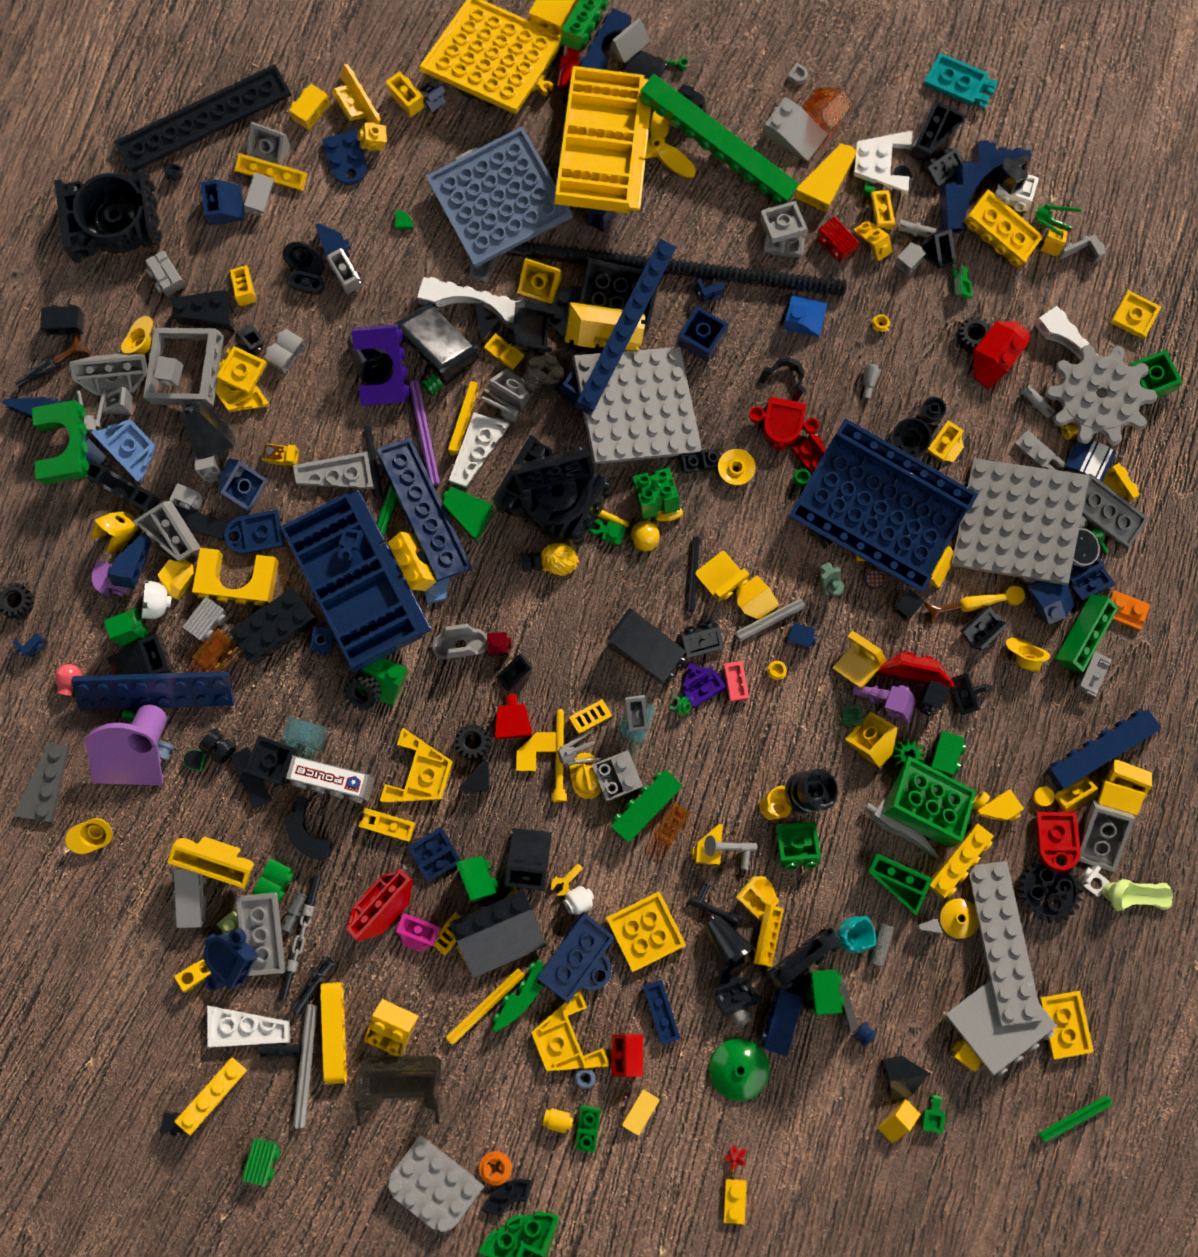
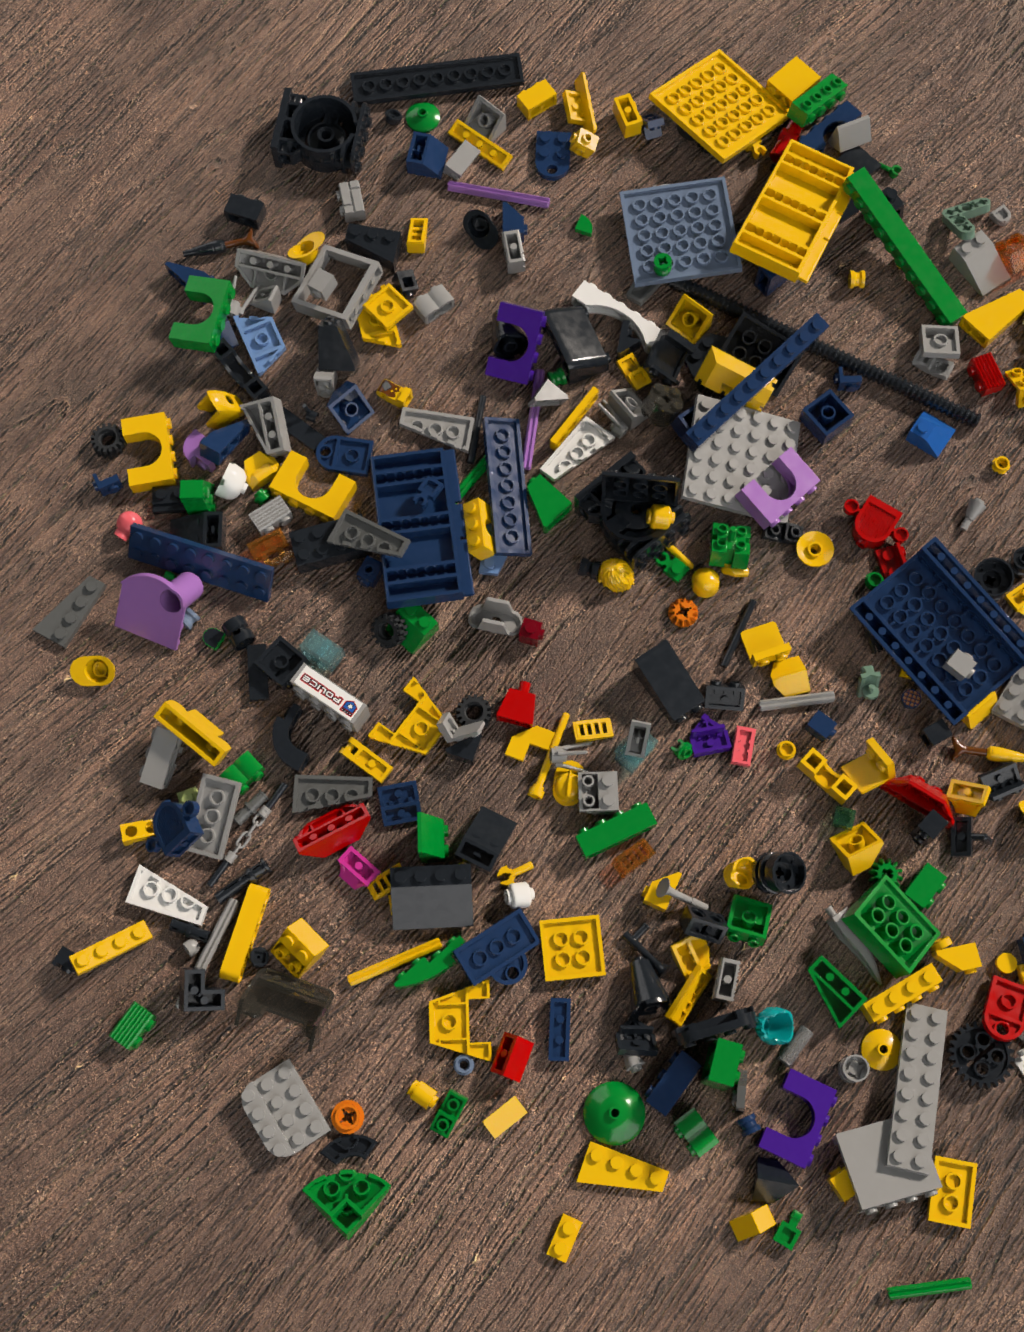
camera: 20 degrees right, 5 degrees down
light grey brick [169,483,202,510] -> none
black plate [288,270,325,295] -> none
black slope [496,653,533,692] -> none
yellow piece [639,110,695,178] -> none
red plant [724,1145,746,1171] -> none
black helmet [759,357,805,402] -> none
medium lavender brick [853,685,916,723] -> none
light grey slope [915,919,943,934] -> none
none -> yellow arch [121,412,179,493]
none -> black plate [152,485,187,515]
none -> black brick [179,967,225,1012]
none -> light grey hinge [182,939,200,957]
none -> black tile [248,947,269,968]
none -> green plate [254,489,271,506]
none -> dark grey wing [292,775,373,814]
none -> black hand [302,404,319,423]
none -> dark grey wing [327,509,411,558]
none -> green dish [406,102,440,133]
none -> light grey bracket [436,712,485,743]
none -> medium lavender axle [447,180,550,208]
none -> slope [528,379,569,407]
none -> yellow wing [576,1141,669,1192]
none -> yellow head [646,504,675,530]
none -> green wheel [654,253,672,276]
none -> orange gear [668,597,699,627]
none -> green brick [673,1107,719,1158]
none -> black brick [679,904,728,944]
none -> light grey brick [711,957,741,1004]
none -> medium lavender arch [735,447,820,530]
none -> dark purple arch [756,1068,838,1169]
none -> yellow arch [796,747,858,805]
none -> light grey wheel [837,1054,870,1083]
none -> yellow wheel [848,270,866,289]
none -> sand green beam [942,198,991,240]
none -> light grey brick [942,649,977,681]
none -> yellow slope [946,779,991,817]

